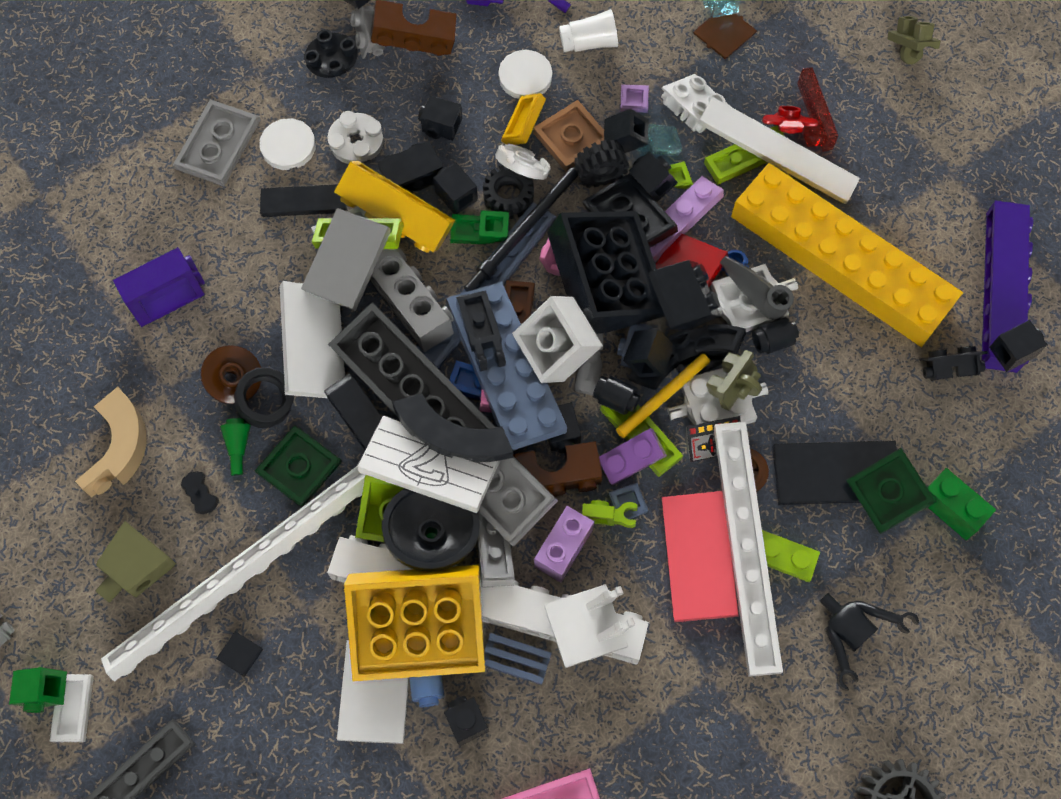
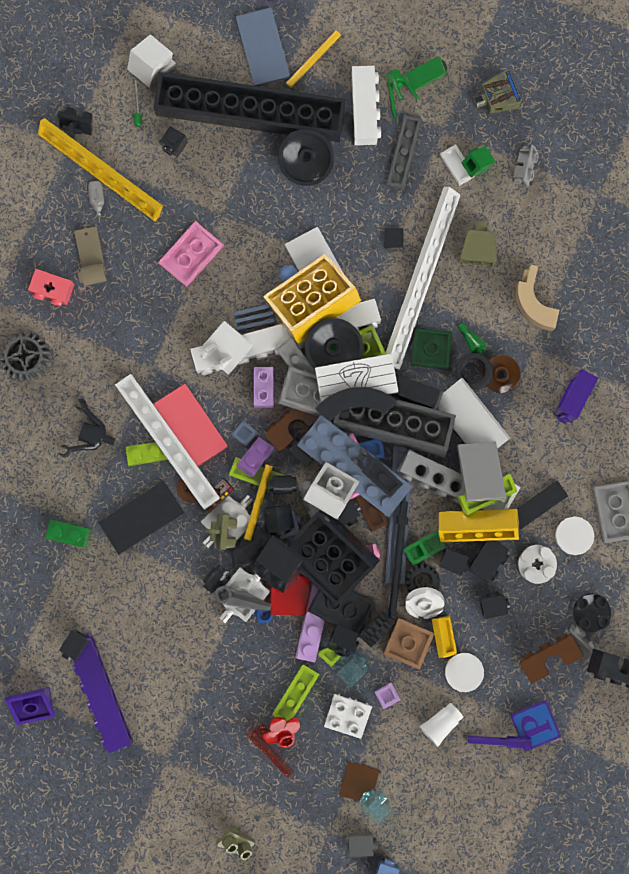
camera: 150 degrees right, 15 degrees up
black piece [181,471,219,514] -> none
black brick [444,696,489,747] -> none
lime plate [582,500,638,528] -> none
black brick [604,109,649,153] -> none
white tile [698,97,860,204] -> none
yellow brick [731,163,963,348] -> none
dark green tile [847,448,936,534] -> none
black hinge [919,346,988,381] -> none

